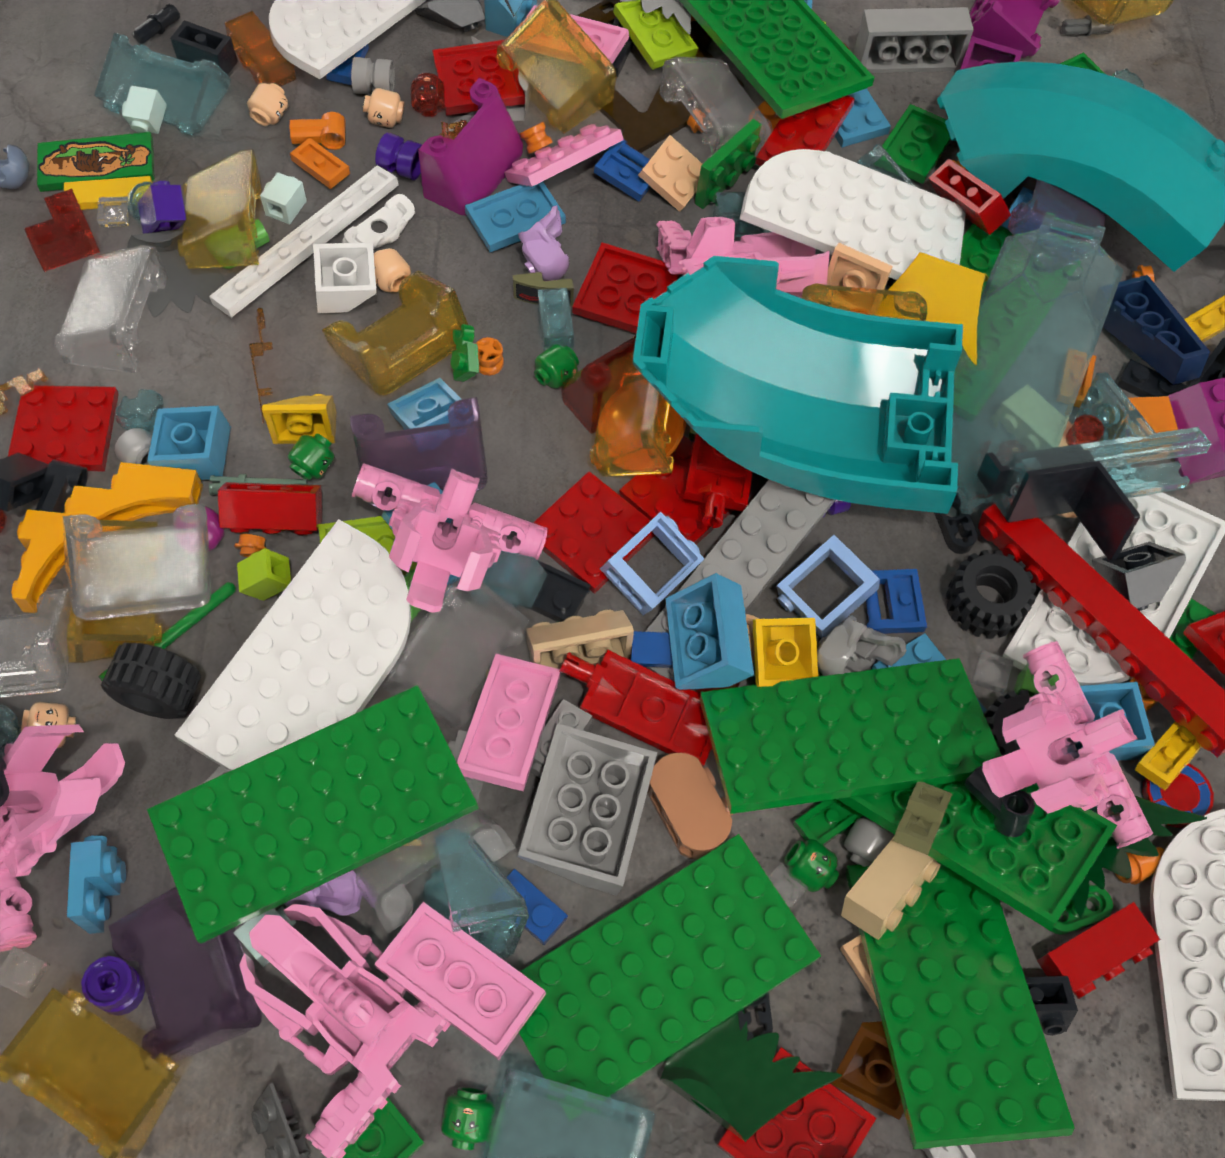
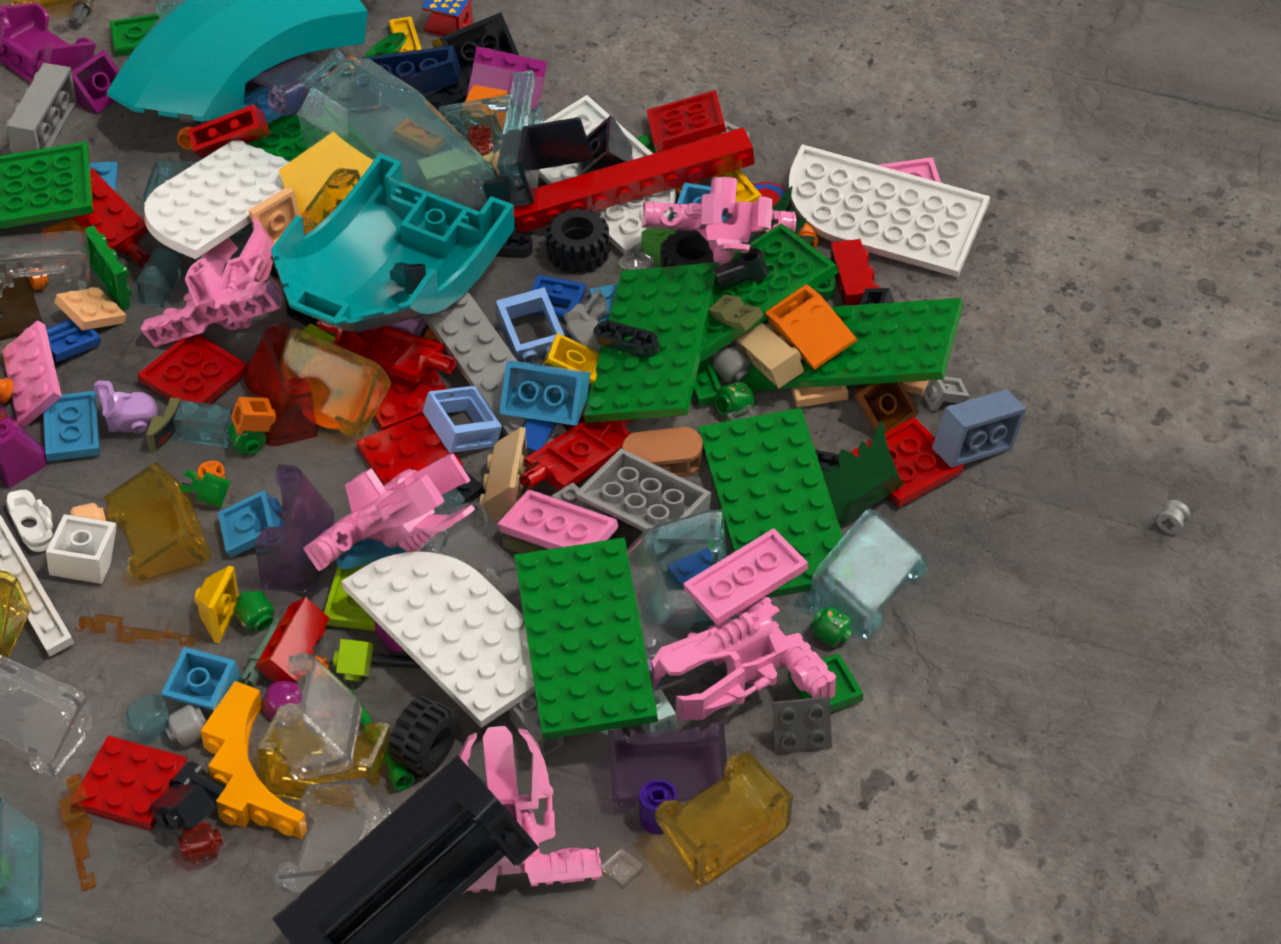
camera: 65 degrees left, 15 degrees down
dark azure plate [67,836,126,934] -> none
green plate [874,104,951,184] -> none
none -> orange brick [231,397,276,435]
none -> green dish [365,32,407,57]
none -> black piece [390,262,426,294]
none -> black beam [593,320,661,358]
none -> orange slope [765,284,857,369]

